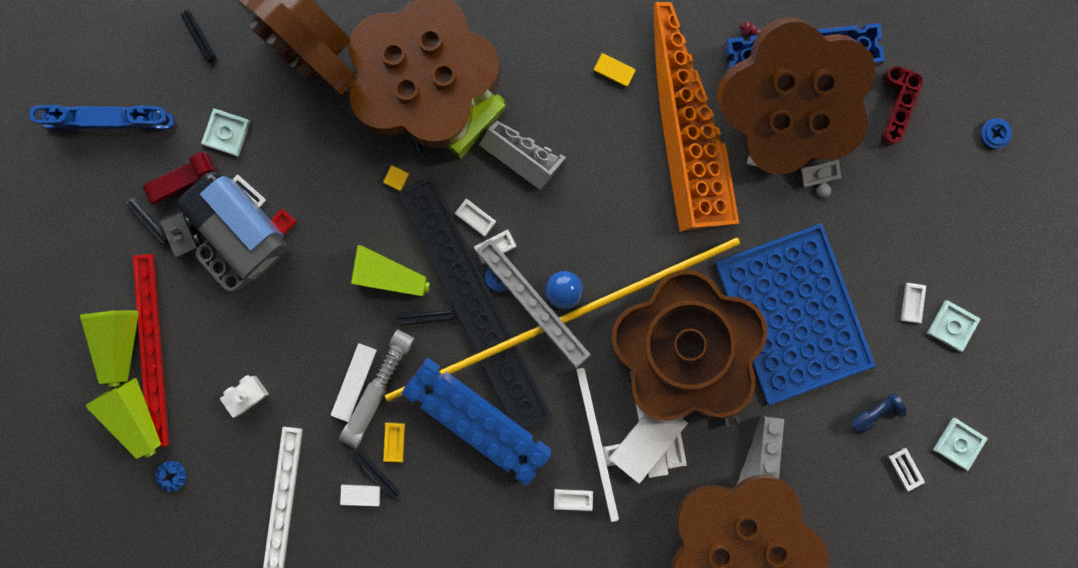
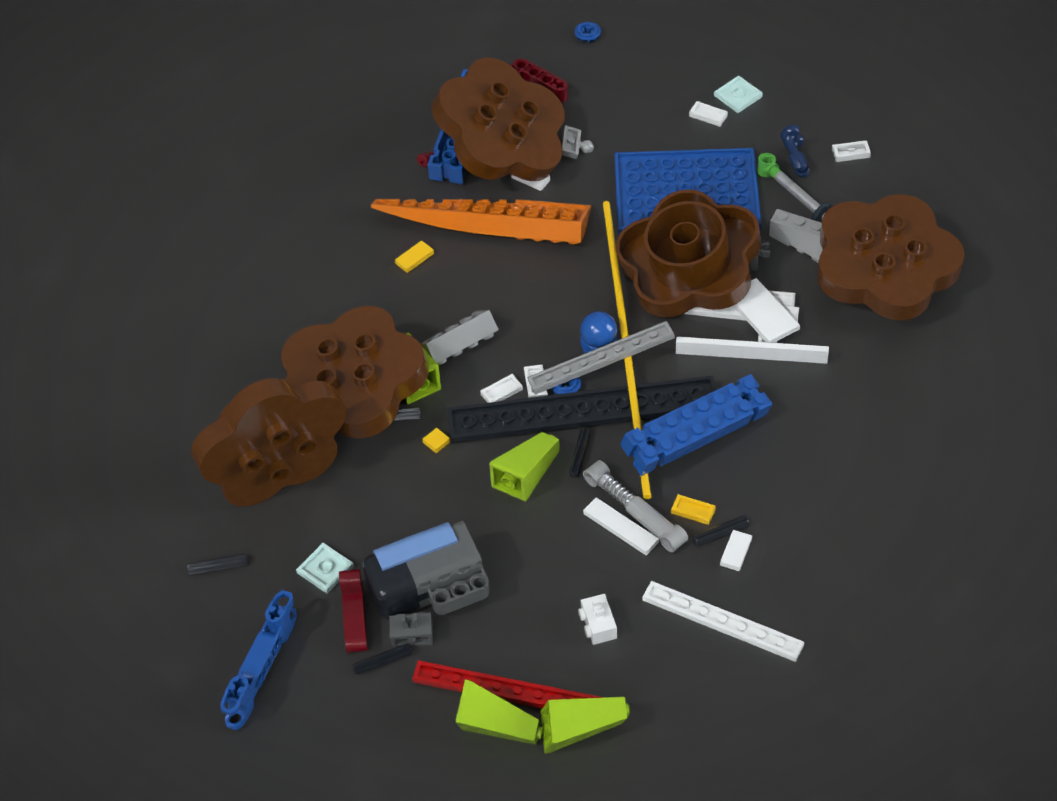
camera: 65 degrees left, 35 degrees down
blue gear [154,461,186,492] -> none
white tile [554,489,593,511] -> none
light aqua tile [933,418,988,471] -> none
none -> piece [757,153,832,223]

